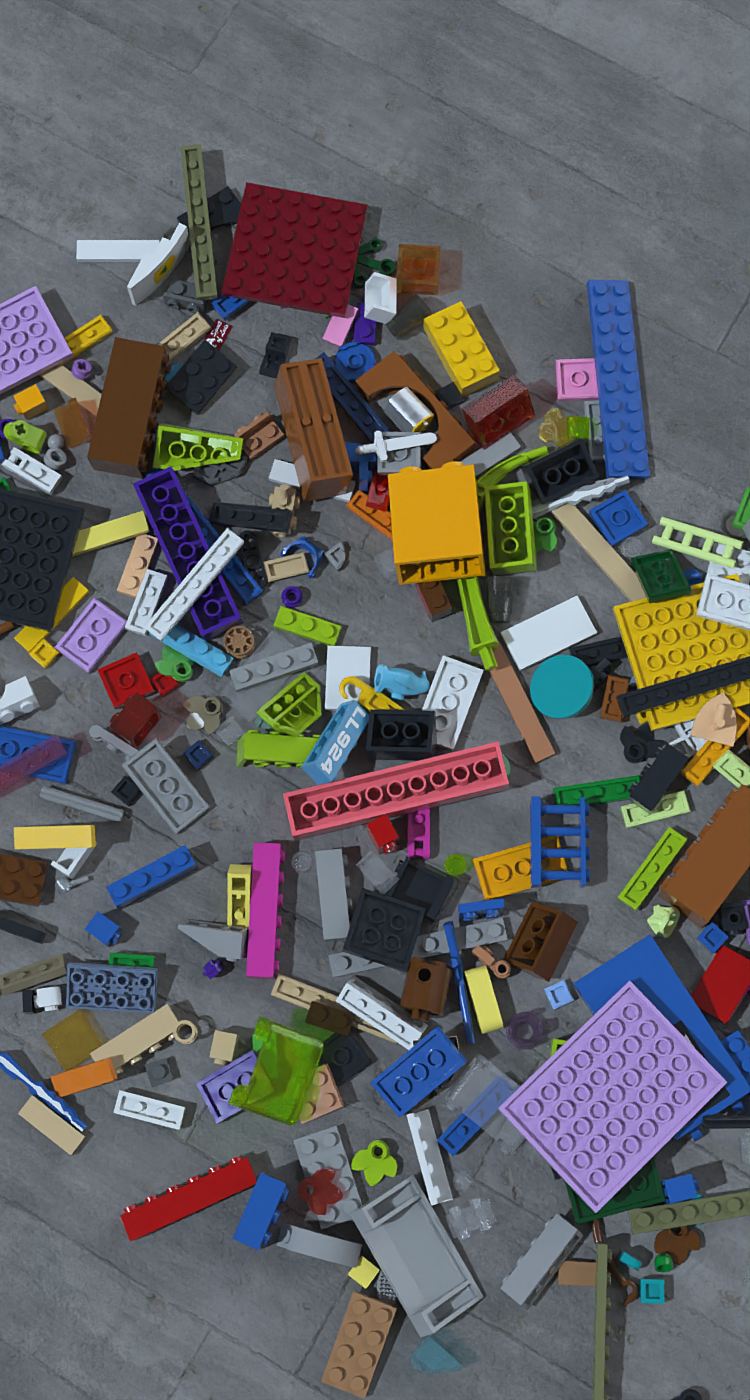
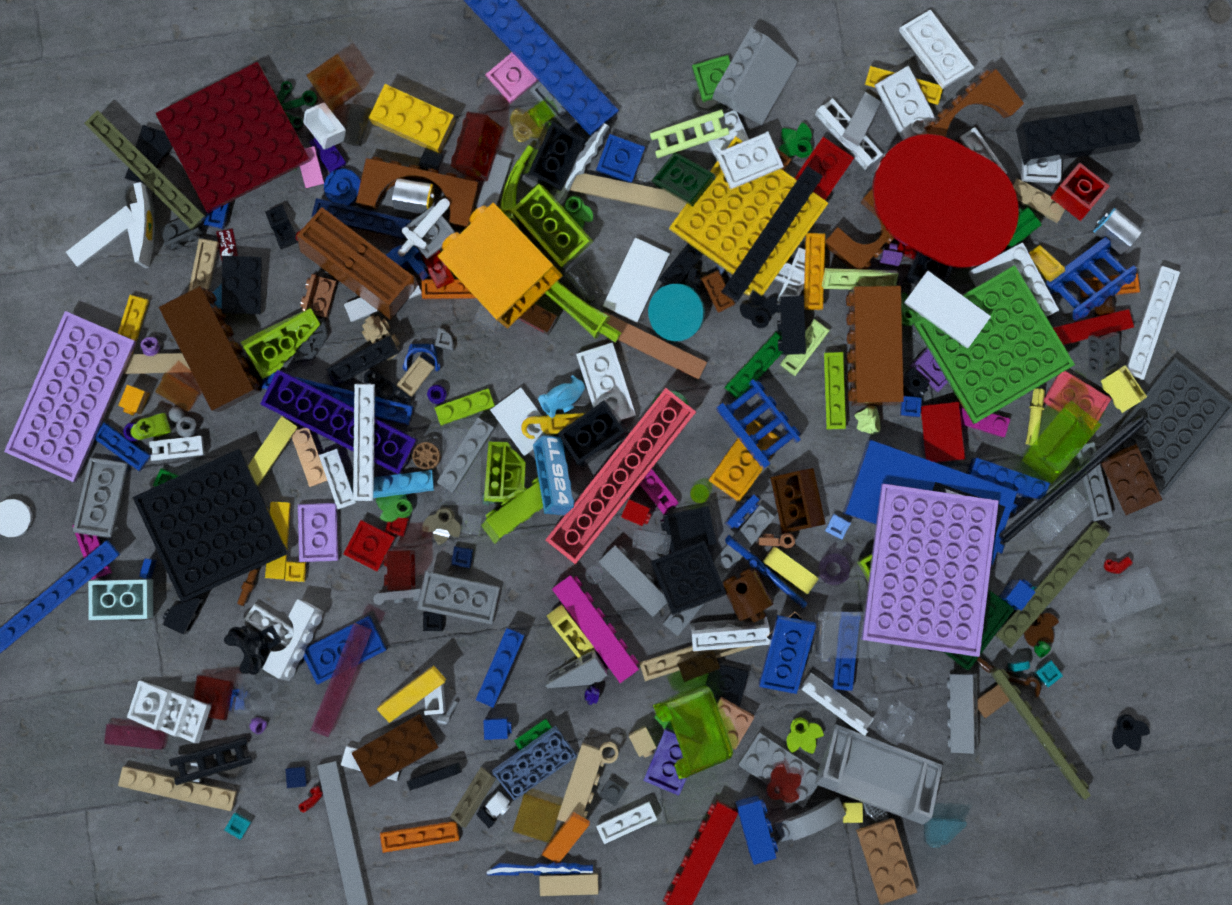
camera: 40 degrees left, 10 degrees up
light grey axle [40,786,124,822] -> none
blue tile [684,569,702,586] -> none
light nougat shield [690,692,737,747] -> none

